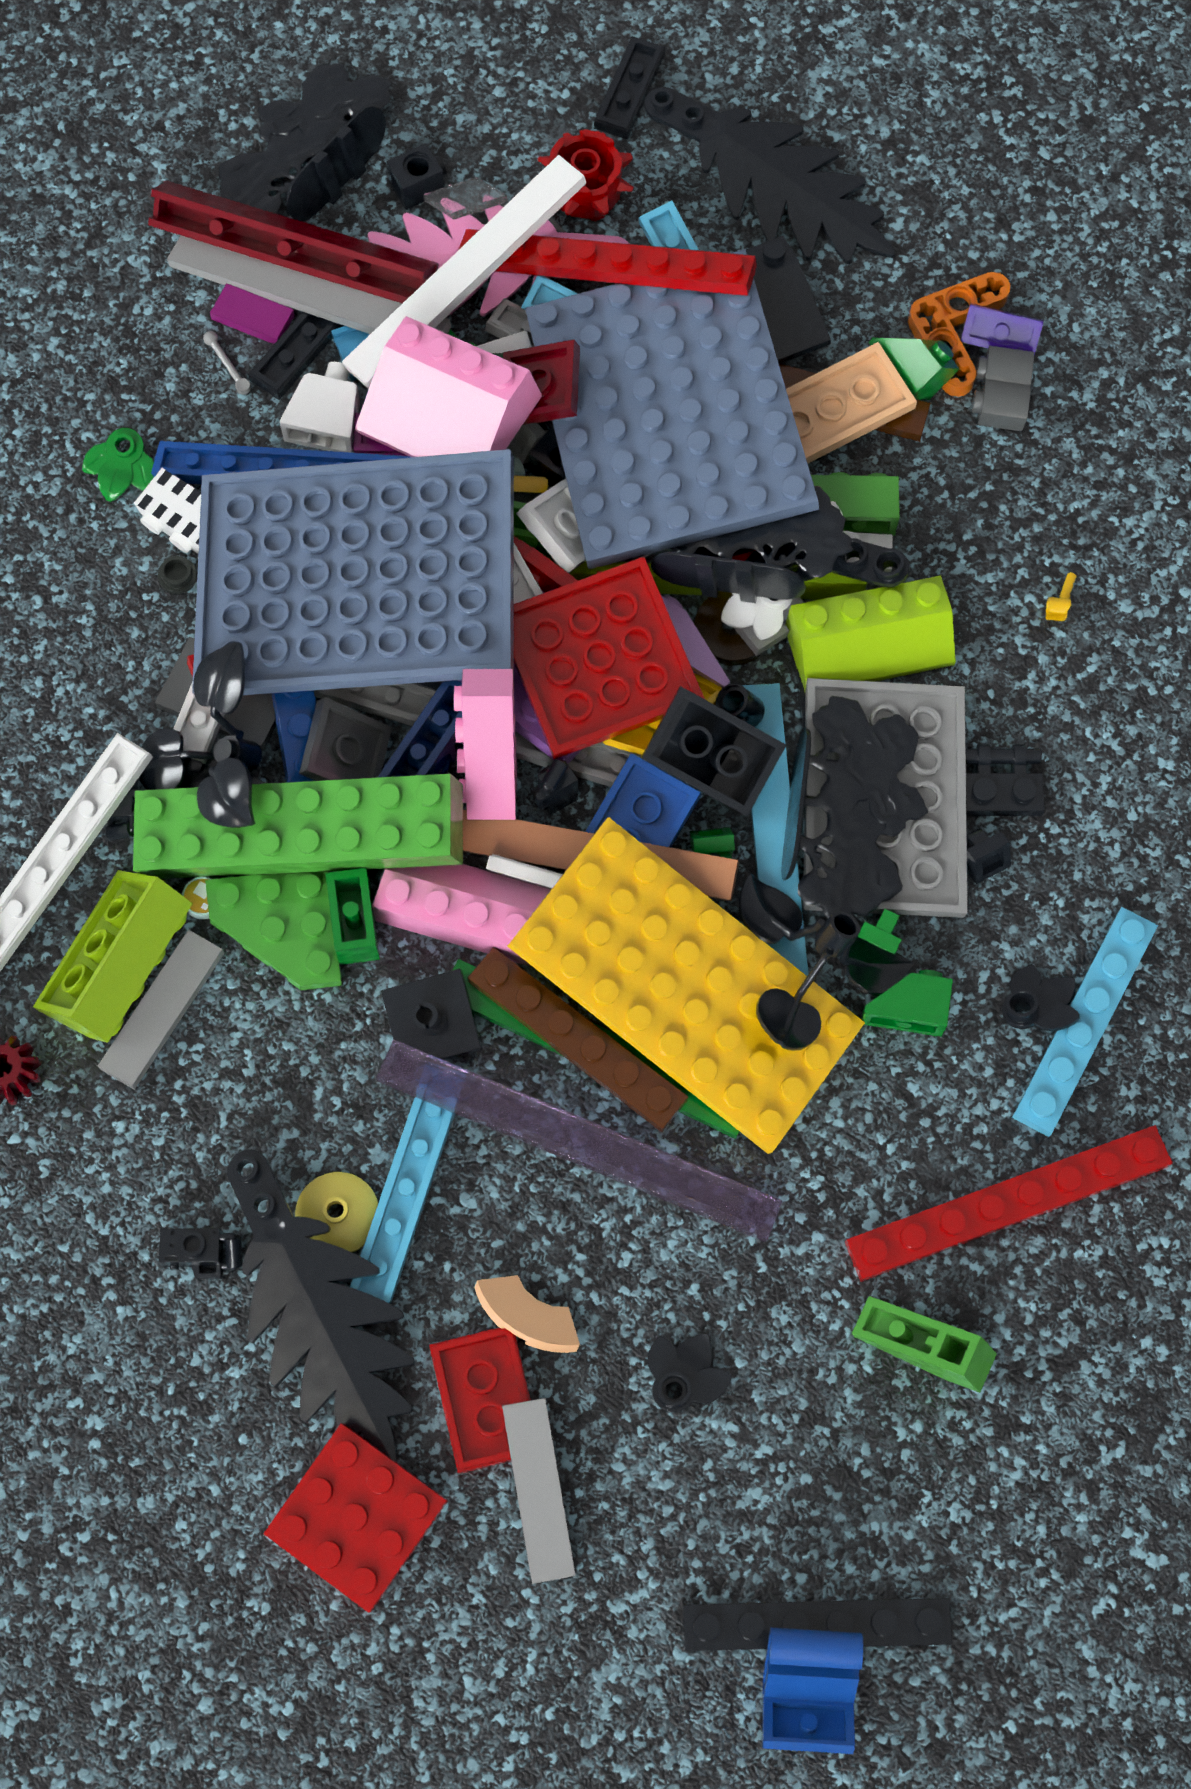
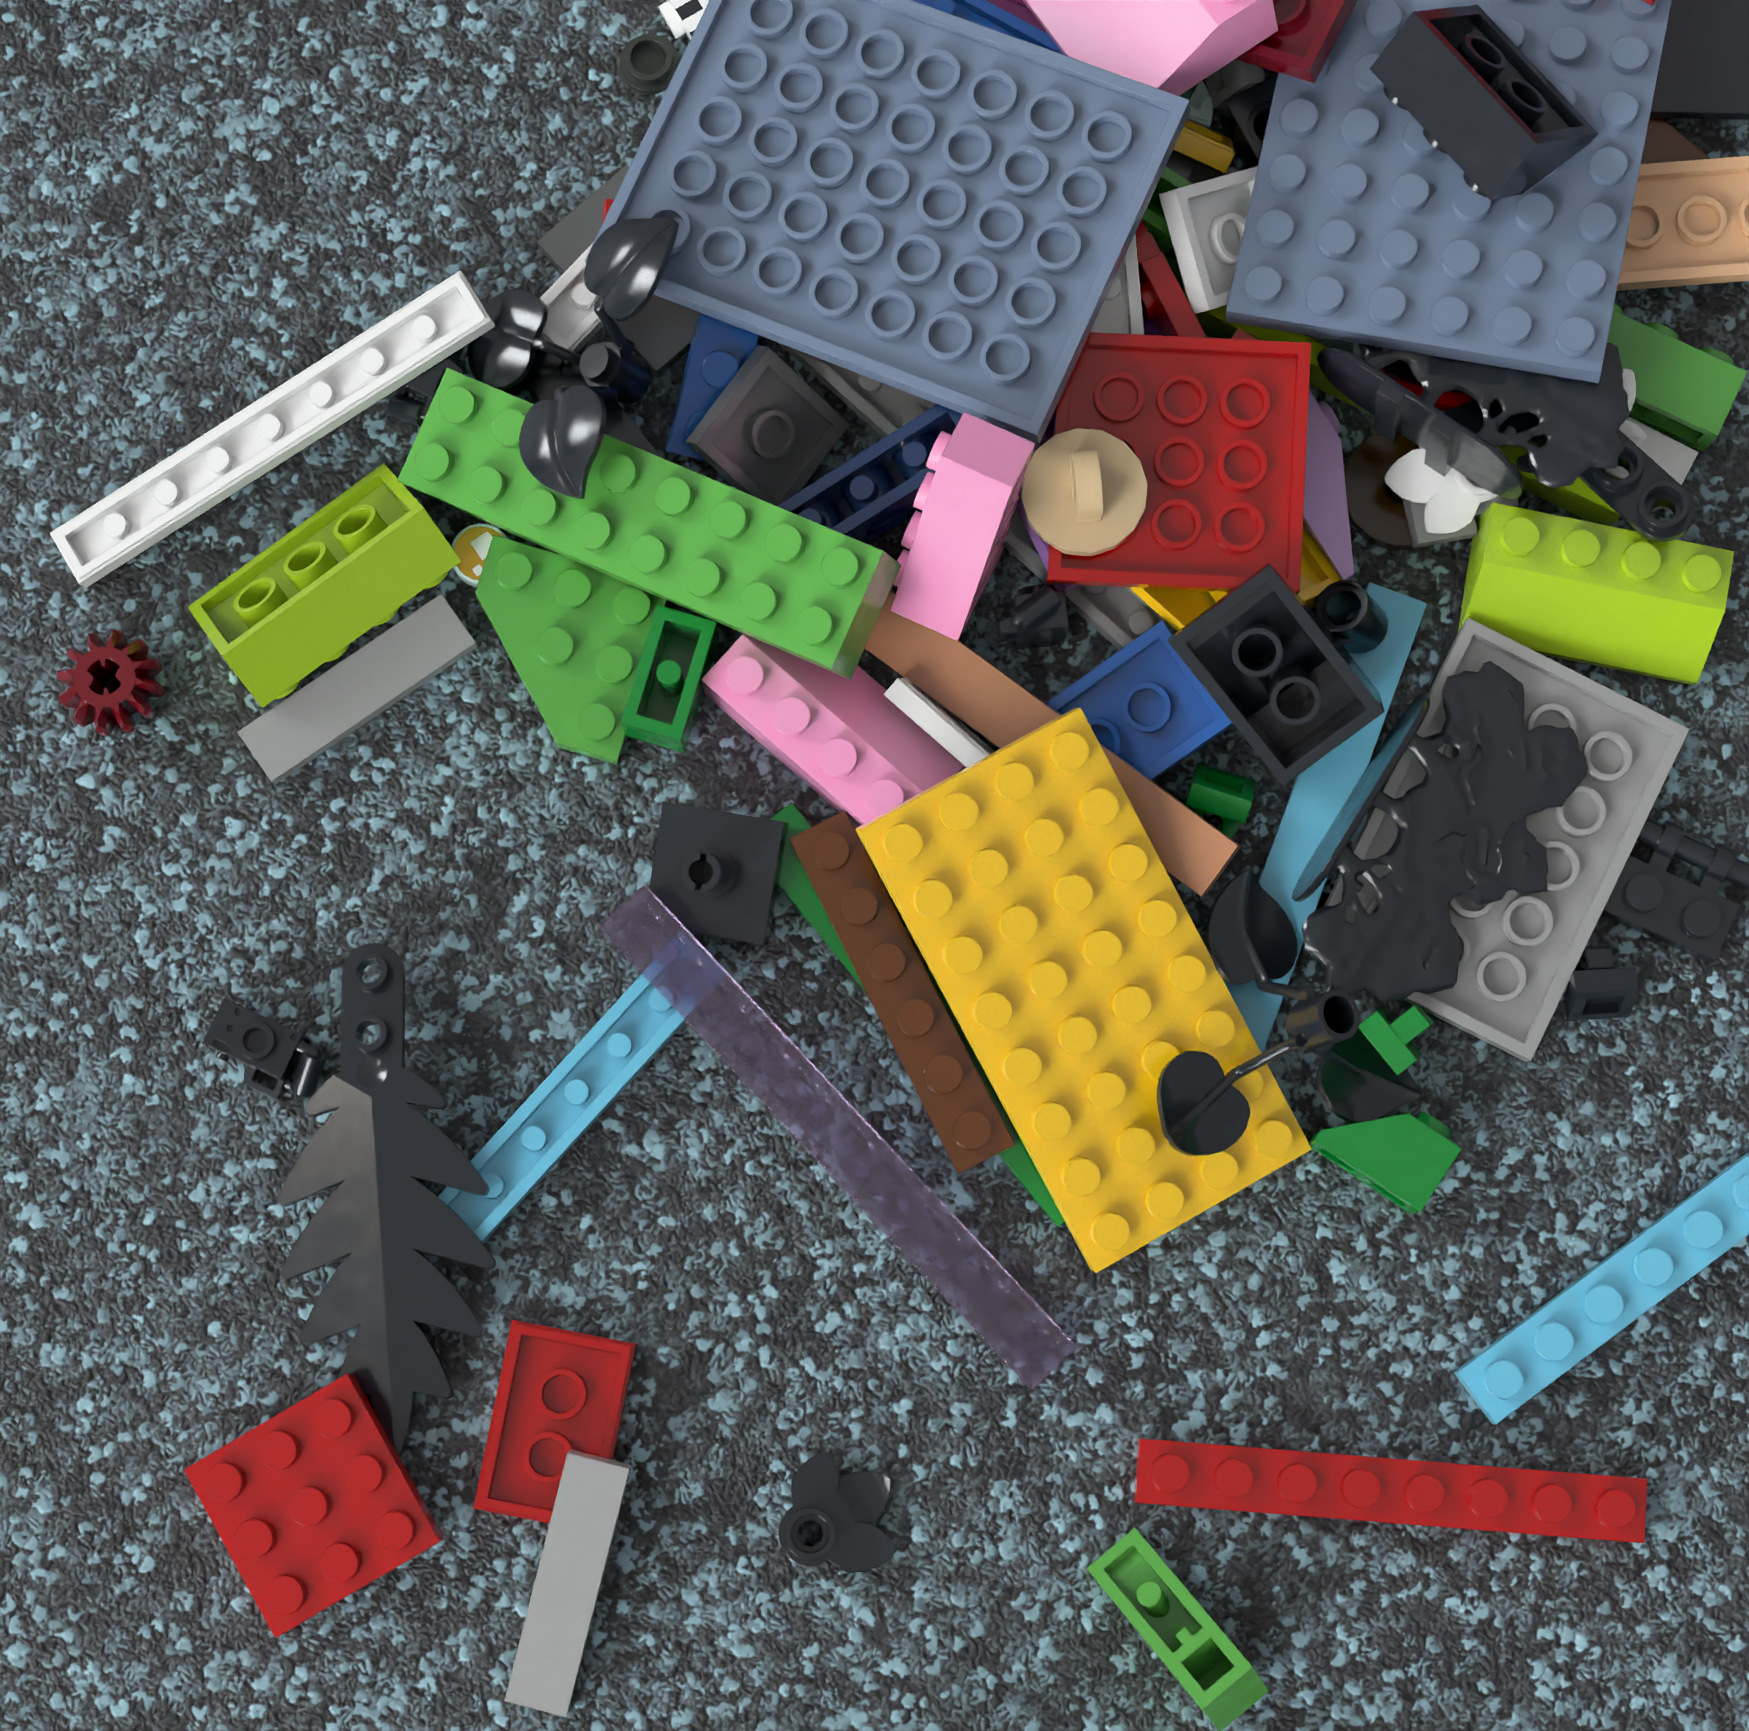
camera: 25 degrees right, 10 degrees up
light yellow dish [295,1172,378,1253] -> none
light nougat tile [474,1275,580,1353] -> none
black plate [1002,964,1080,1031] -> none
none -> tan tile [1021,428,1148,556]
none -> black slope [1370,5,1599,200]

